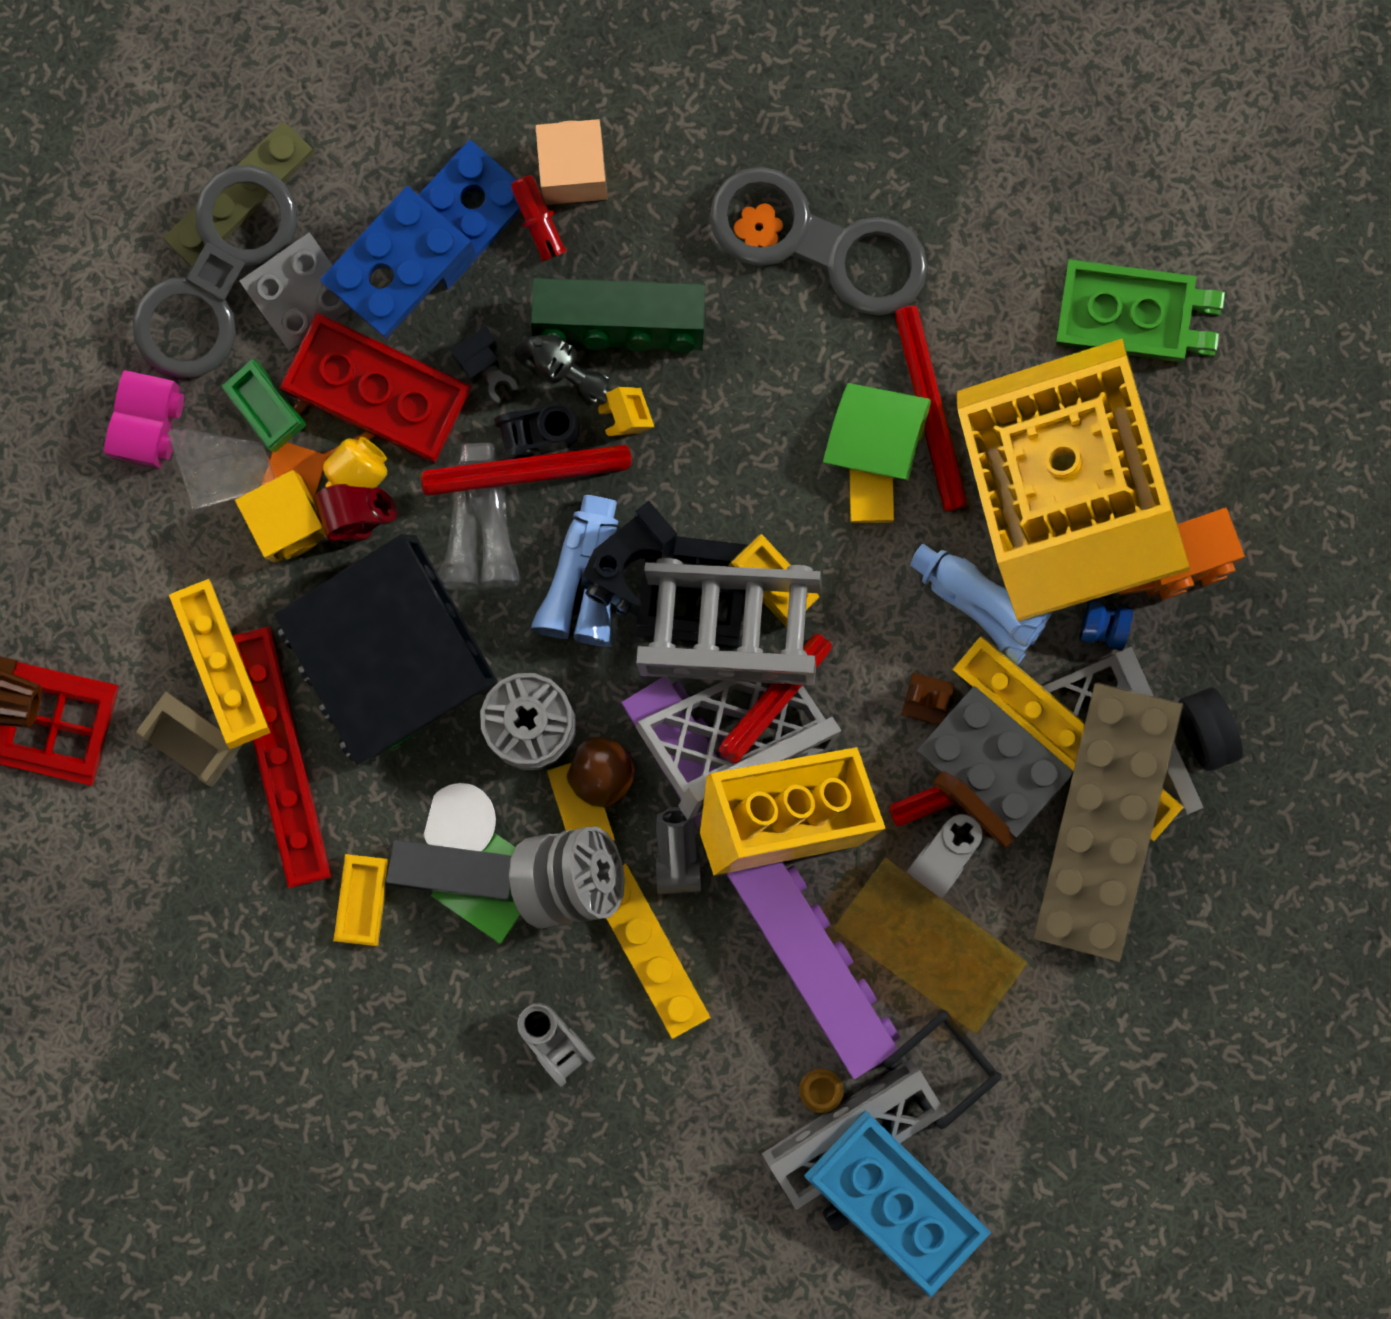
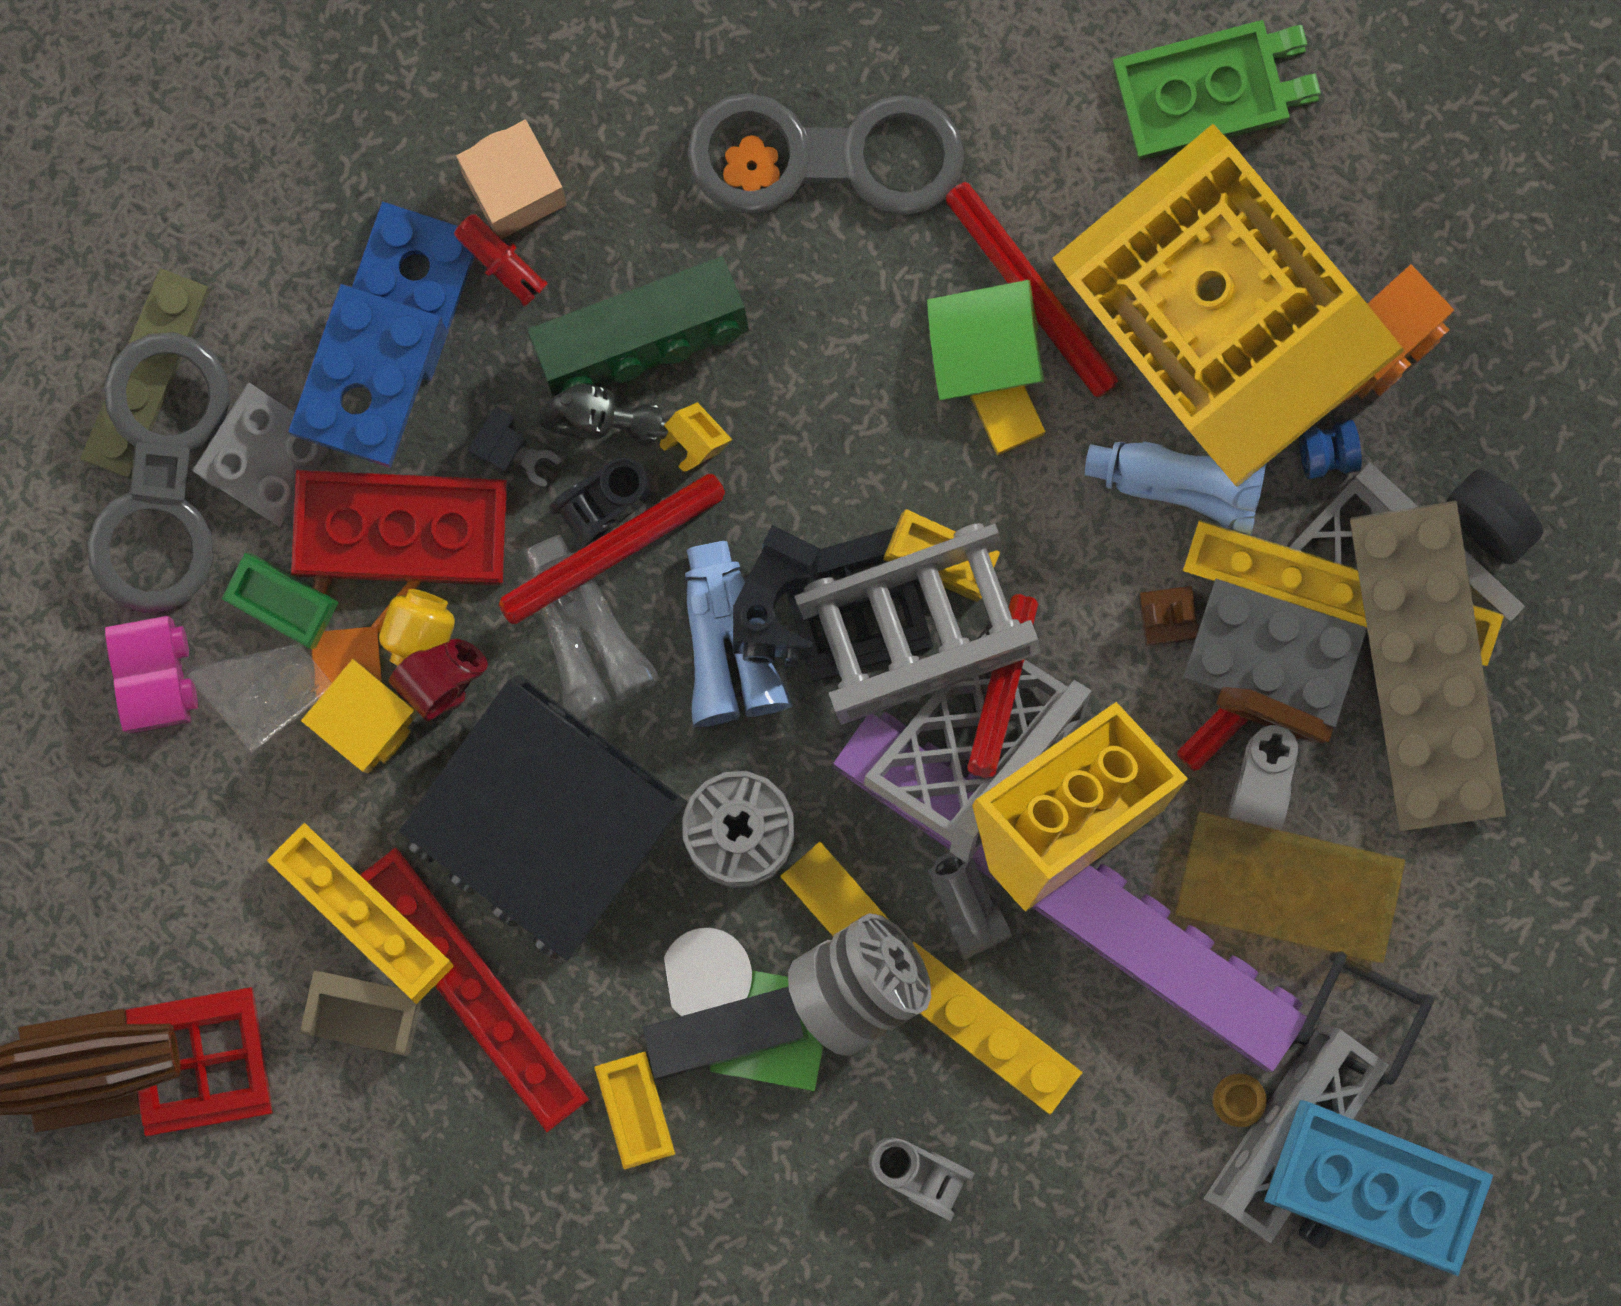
camera: 30 degrees left, 0 degrees up
reddish brown hair [567,737,636,808] -> none

